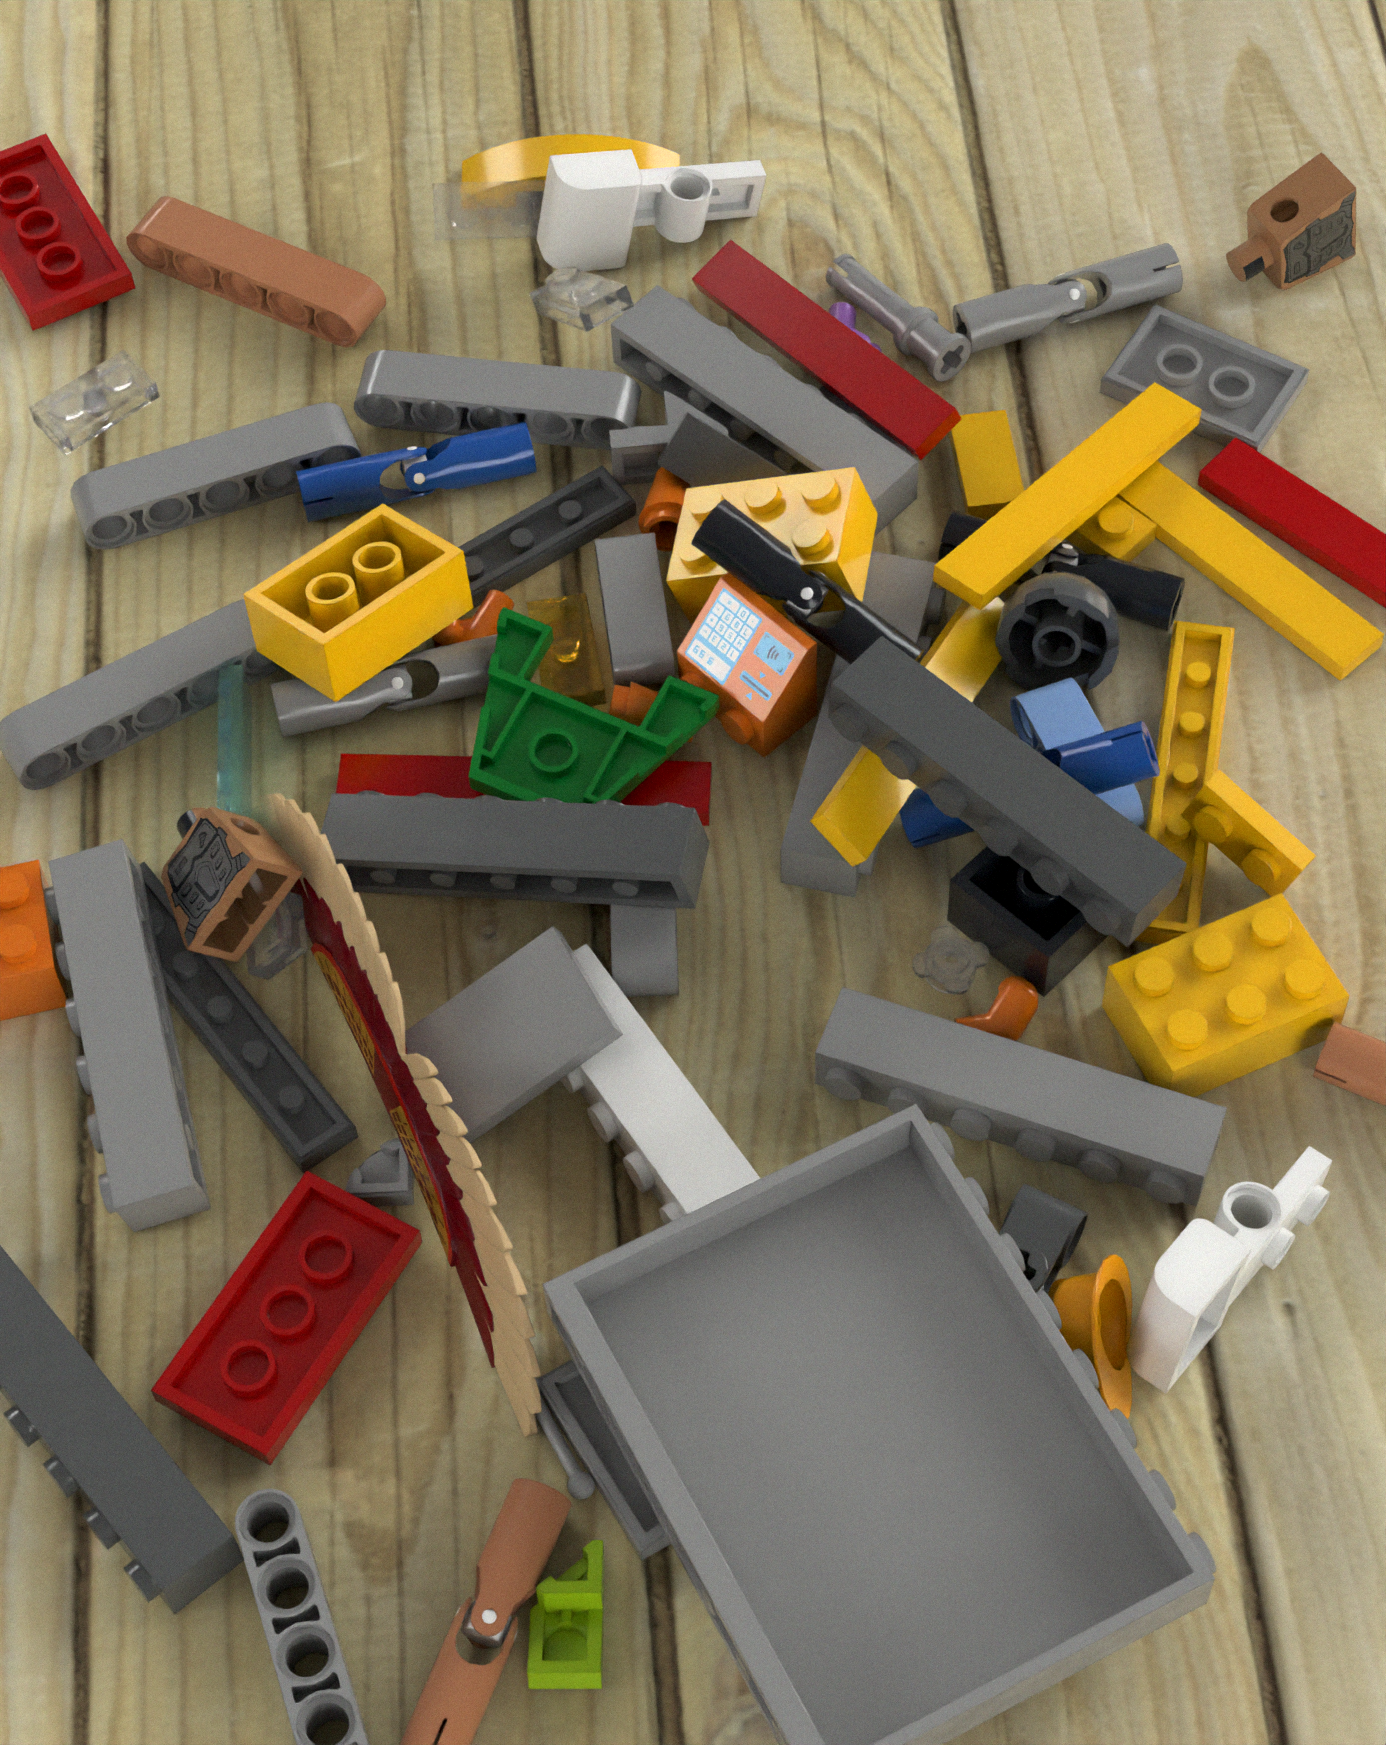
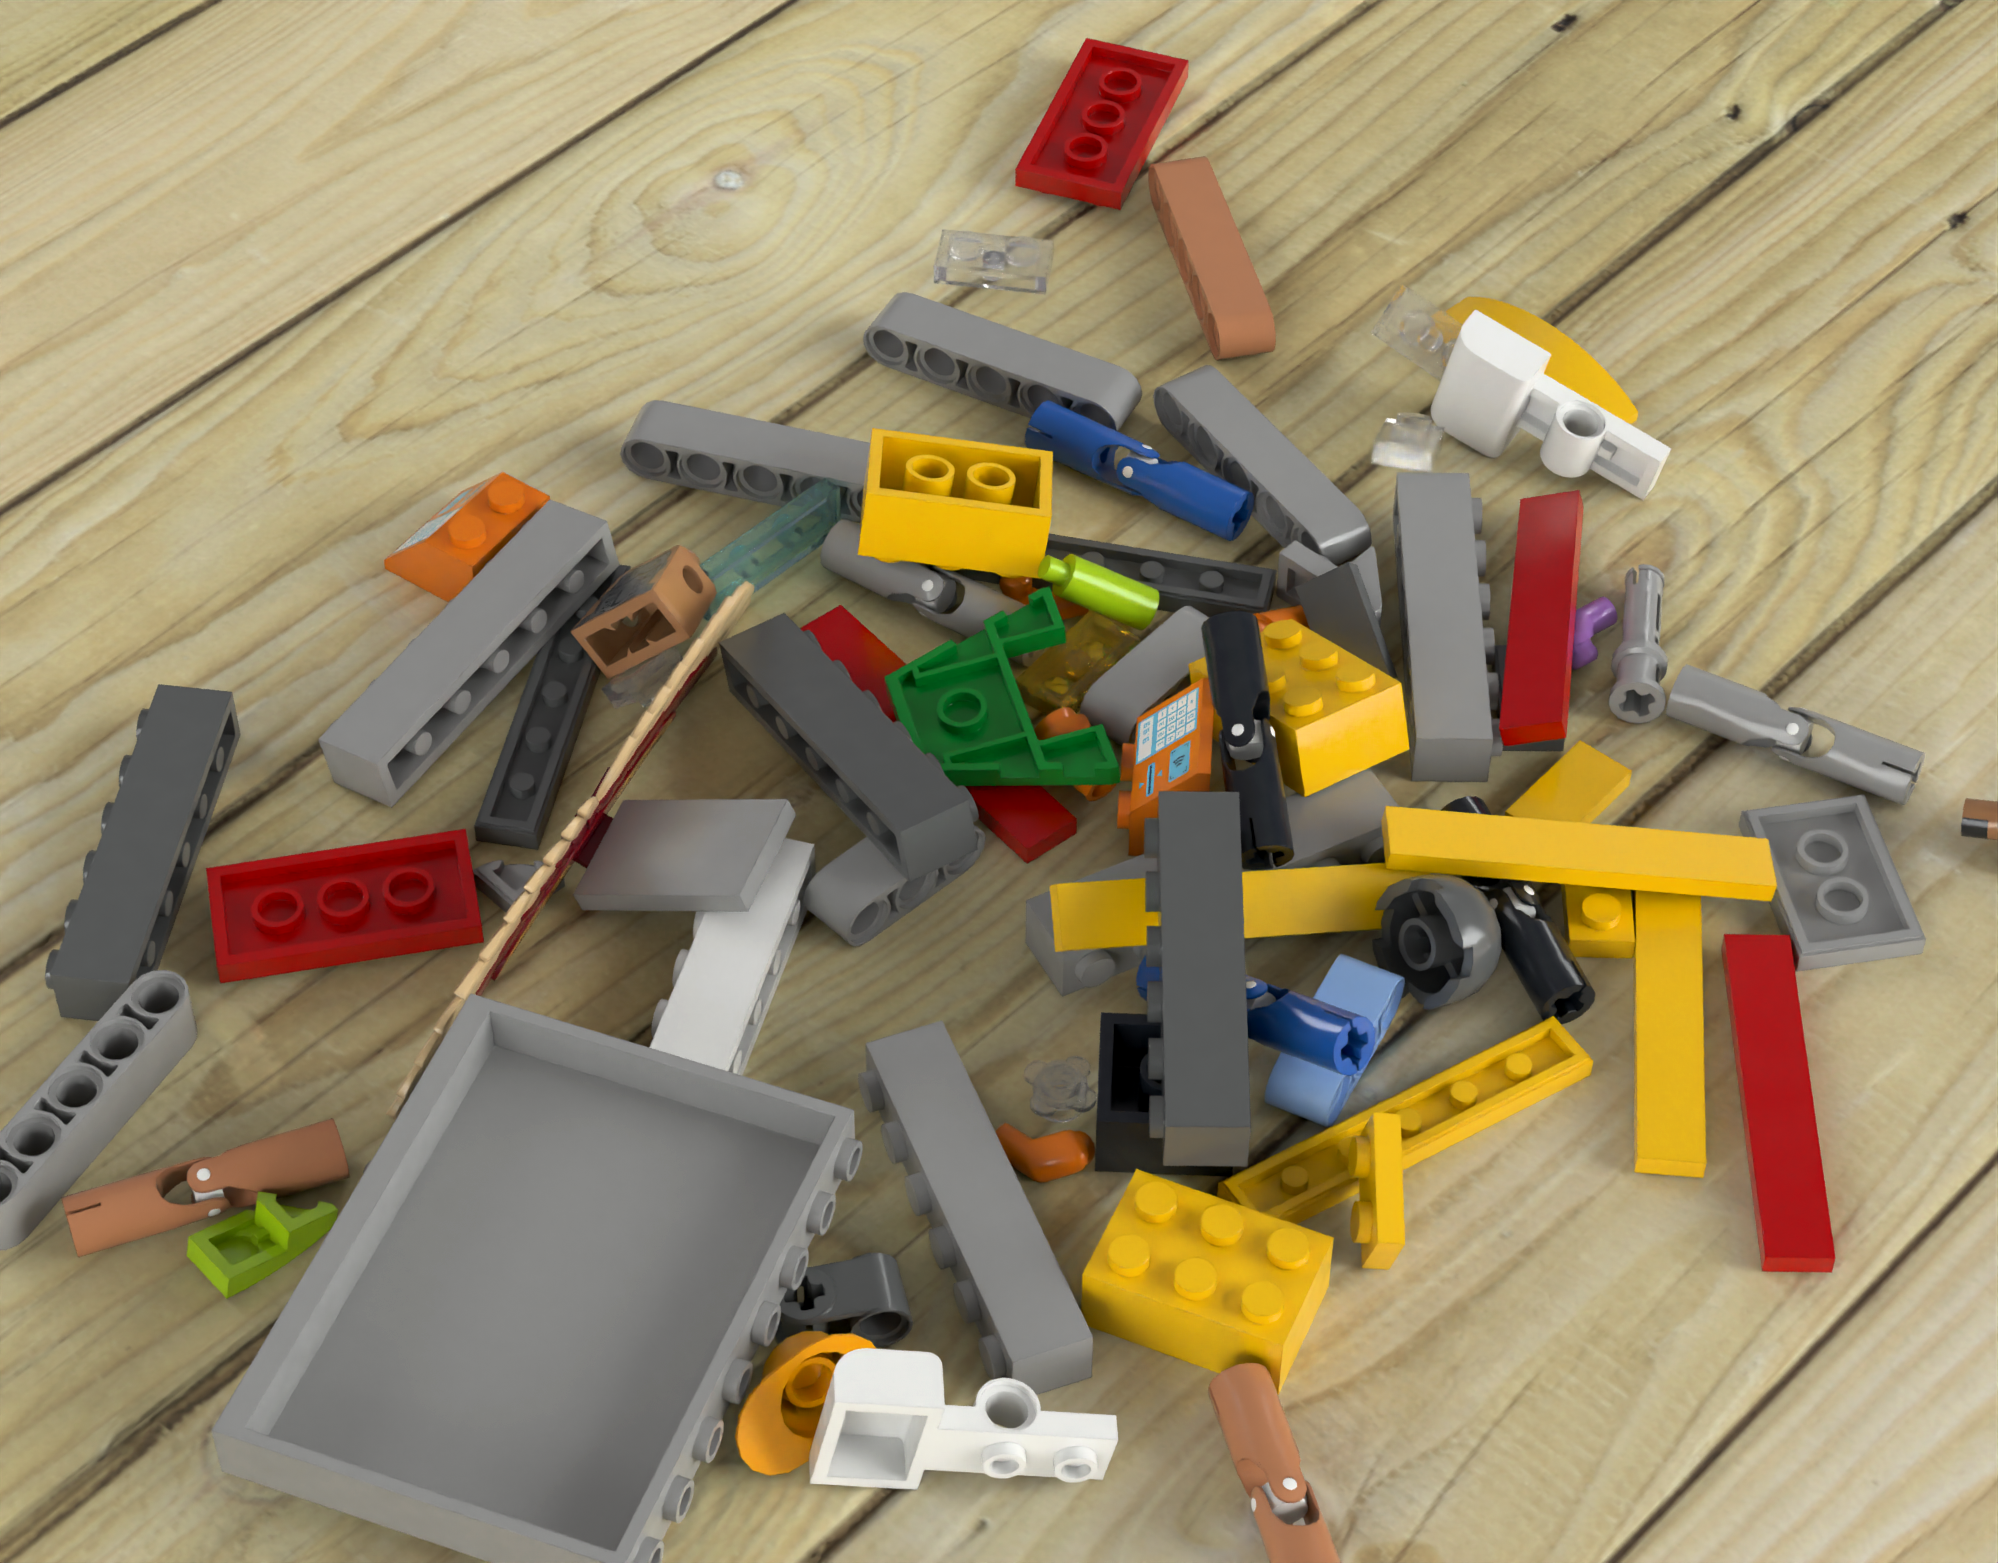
camera: 45 degrees right, 10 degrees down
none -> lime cylinder [1038,554,1160,630]

